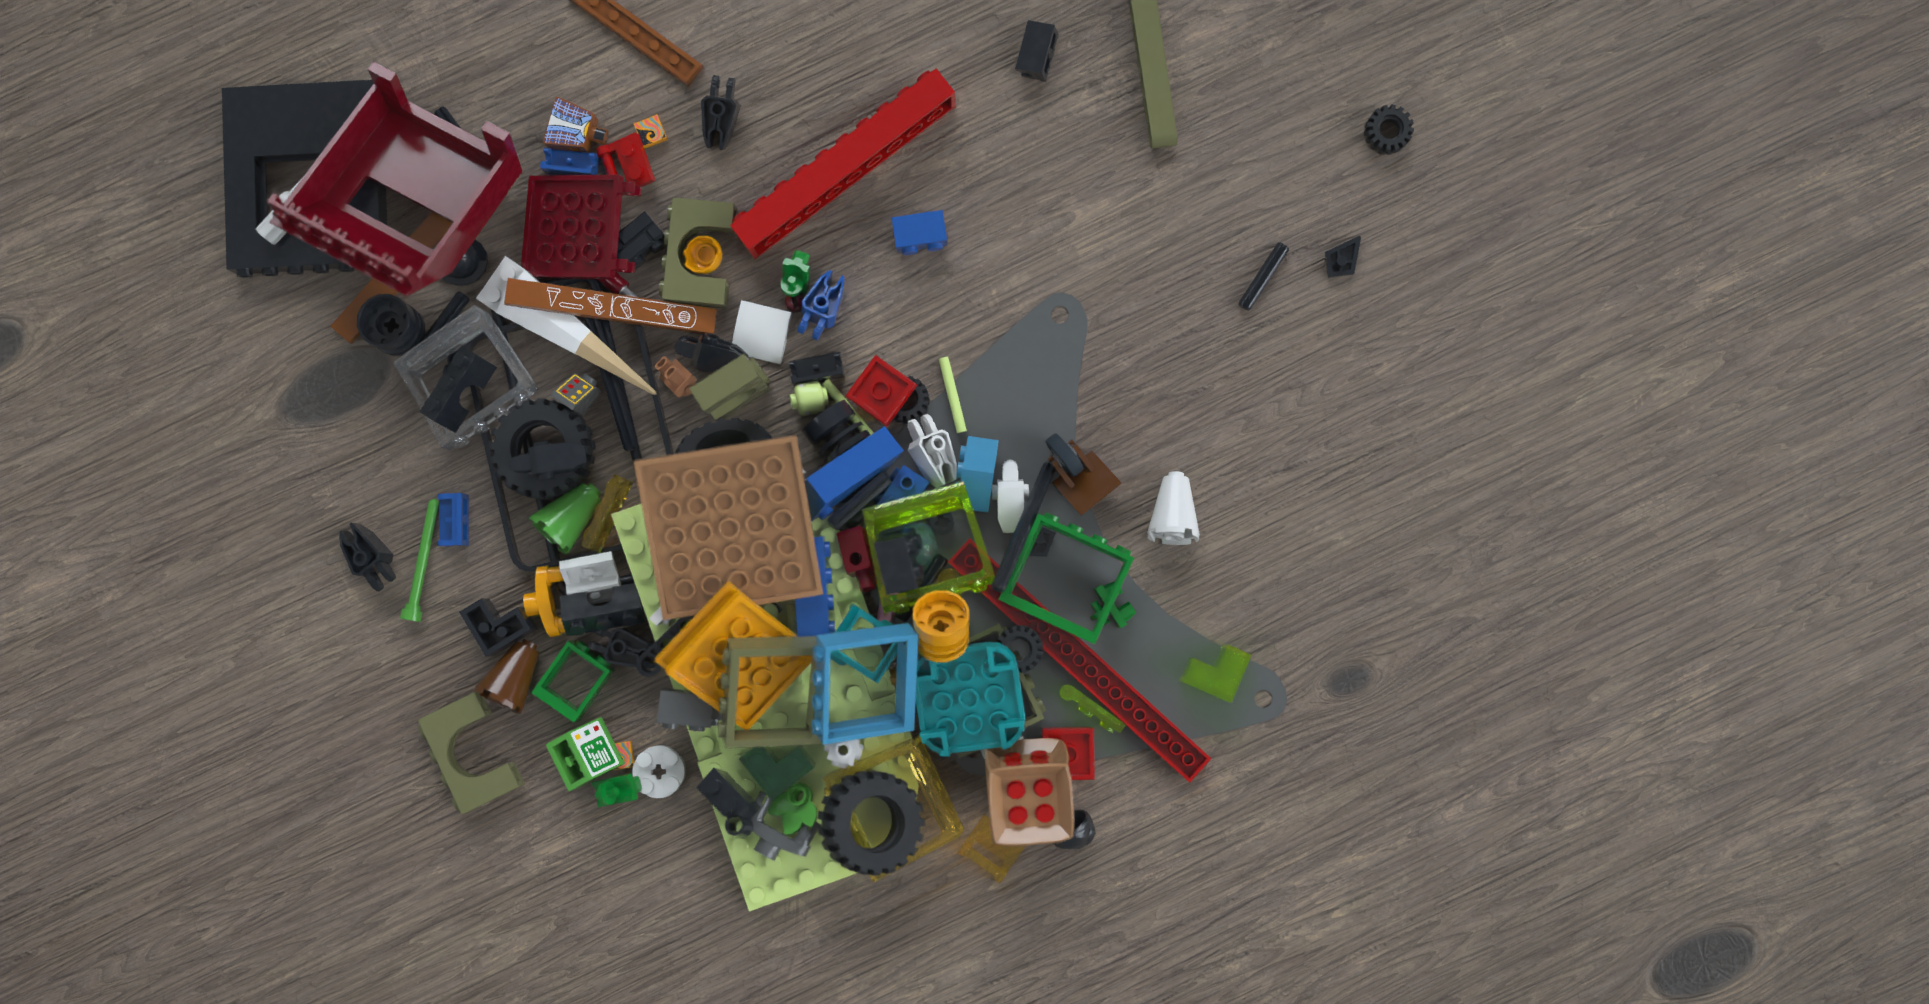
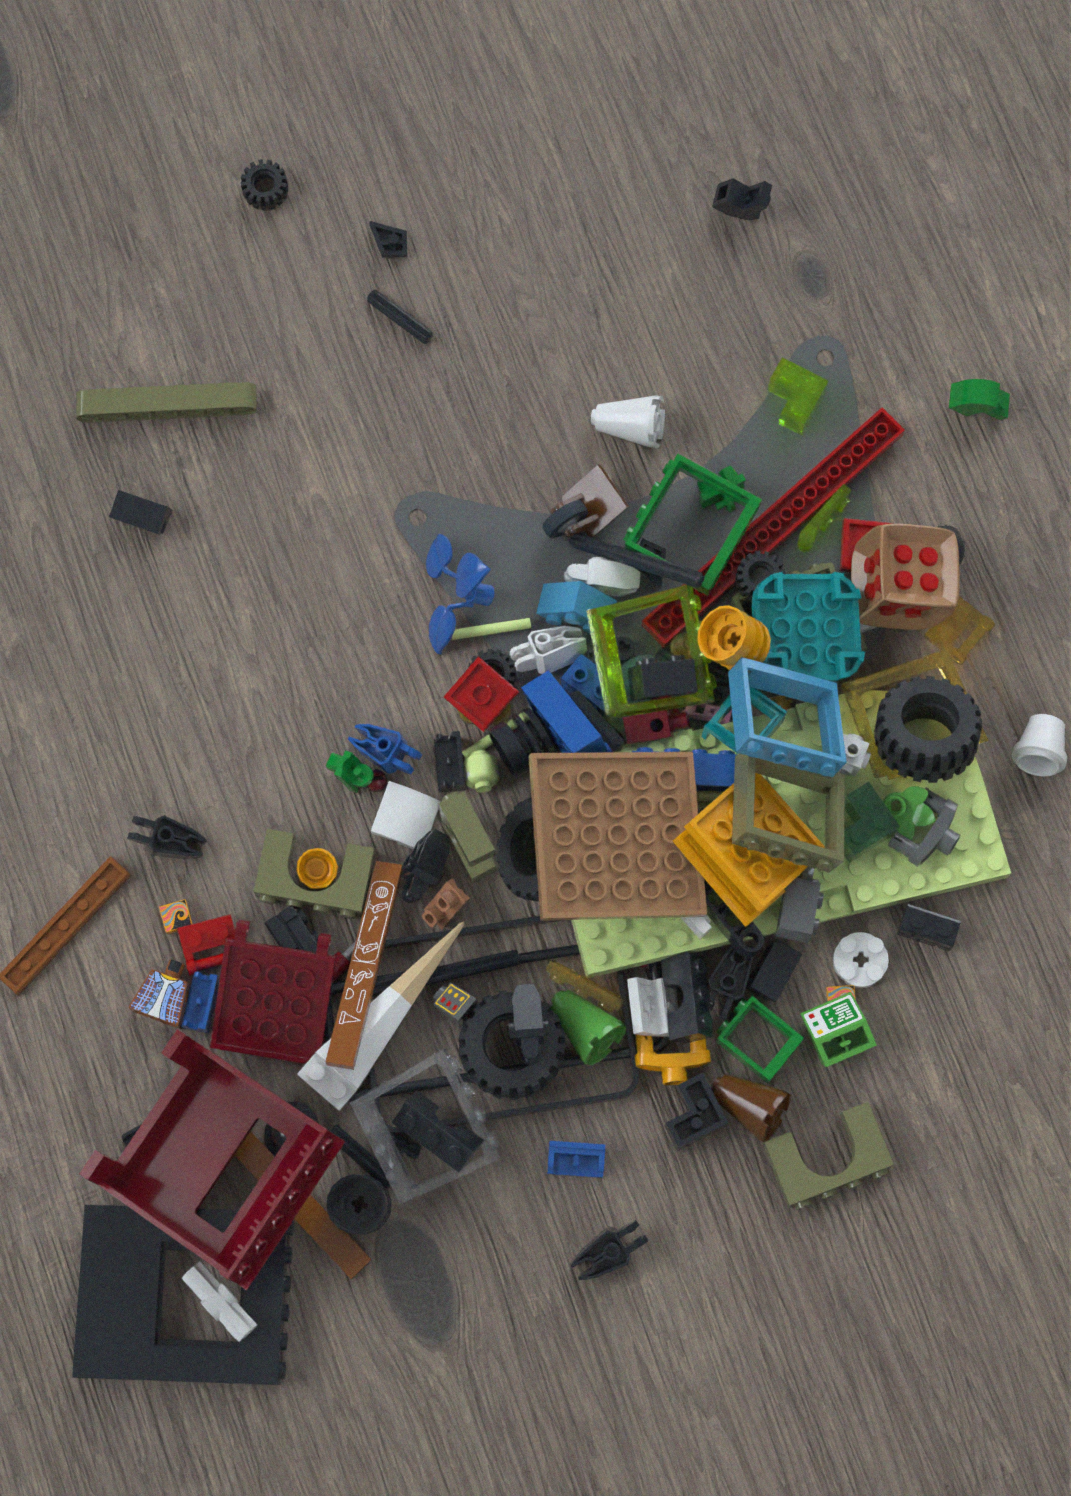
camera: 90 degrees left, 10 degrees down
bright green piece [400,499,439,622] -> none
green hips [592,773,642,808] -> none
black hinge [696,768,761,838] -> none
red brick [730,68,956,260] -> none
blue brick [892,210,948,255] -> none
none -> blue plant [426,534,494,655]
none -> black brick [712,178,773,220]
none -> black hinge [746,939,802,1002]
none -> black brick [897,904,961,952]
none -> green brick [949,379,1010,420]
none -> white piece [1012,714,1067,776]

